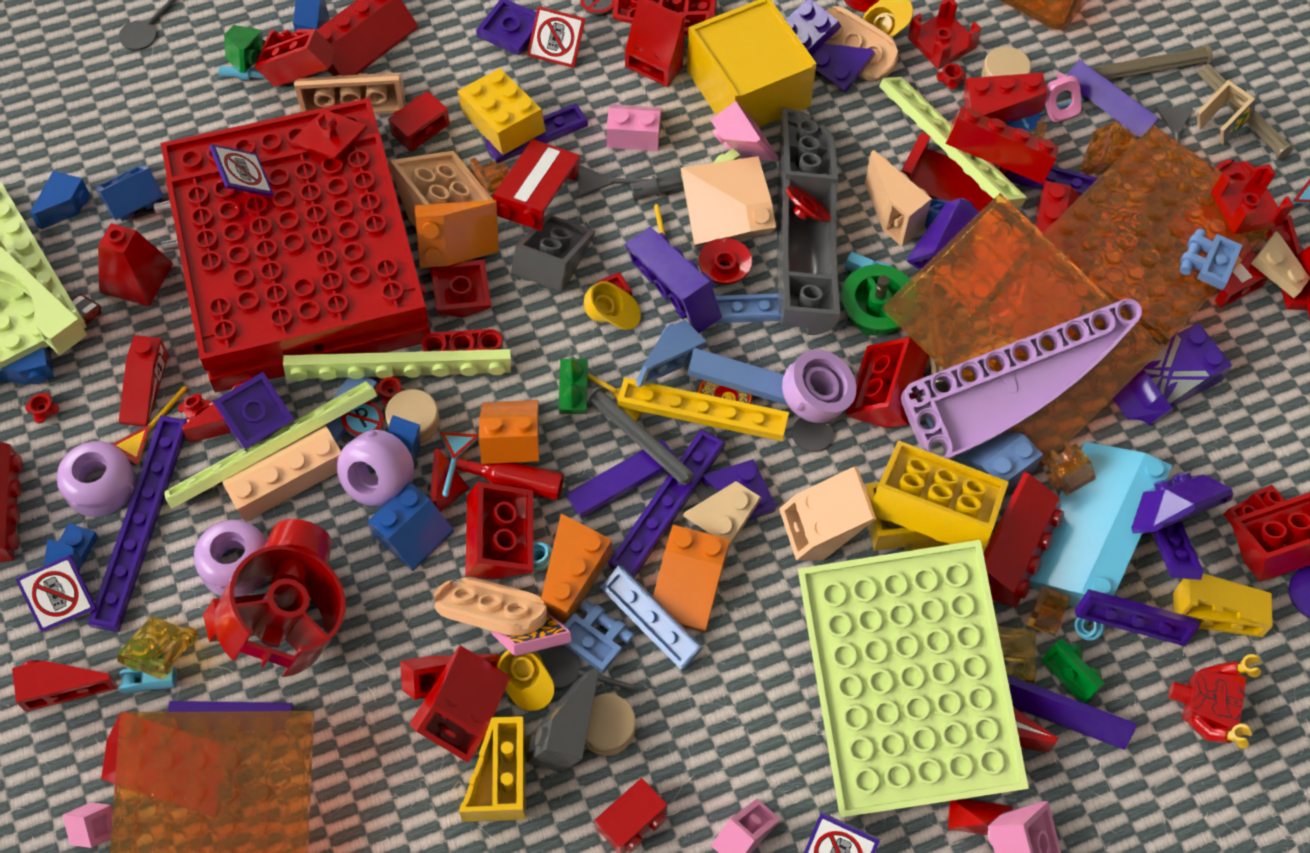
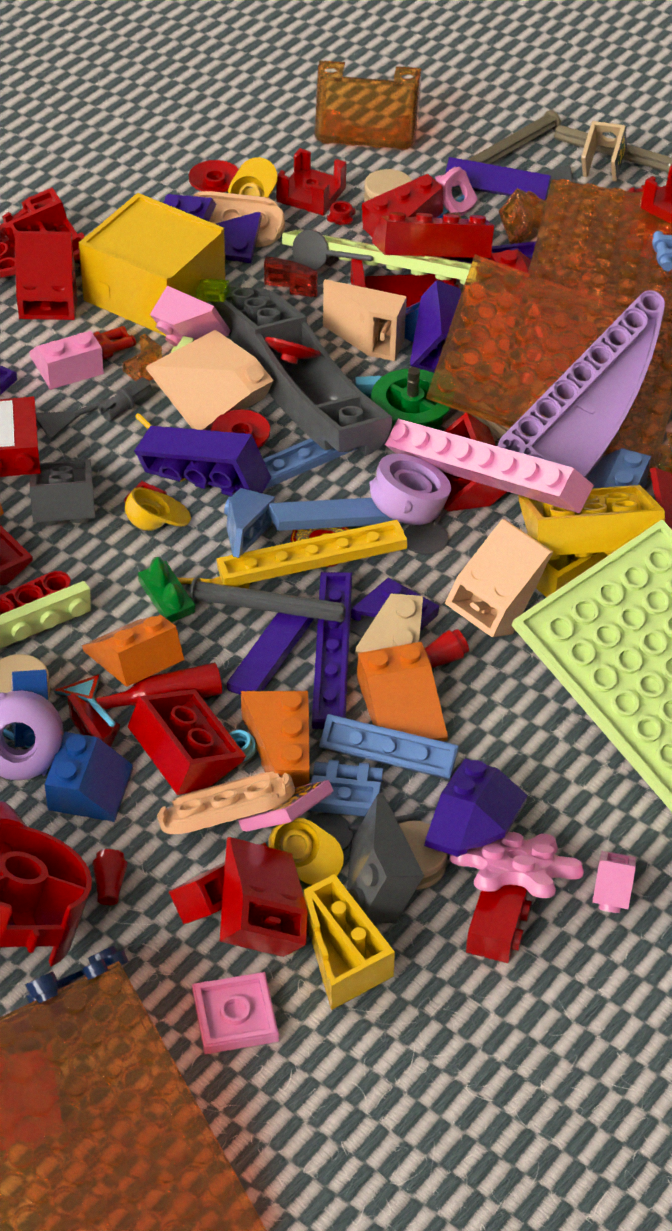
camera: 30 degrees left, 15 degrees down
none -> dark blue plant [25,945,129,1009]
none -> red cone [92,849,128,905]
none -> red piece [93,326,136,360]
none -> clear orange panel [123,334,162,381]
none -> bright pink tile [192,972,279,1054]
none -> clear neon green tile [196,279,230,302]
none -> clear red slope [264,256,318,297]
none -> dark grey piece [292,230,373,270]
none -> bright pink brick [385,419,594,513]
none -> red cone [424,629,469,668]
none -> dark purple wedge [424,758,528,857]
none -> bright pink plate [450,832,584,898]

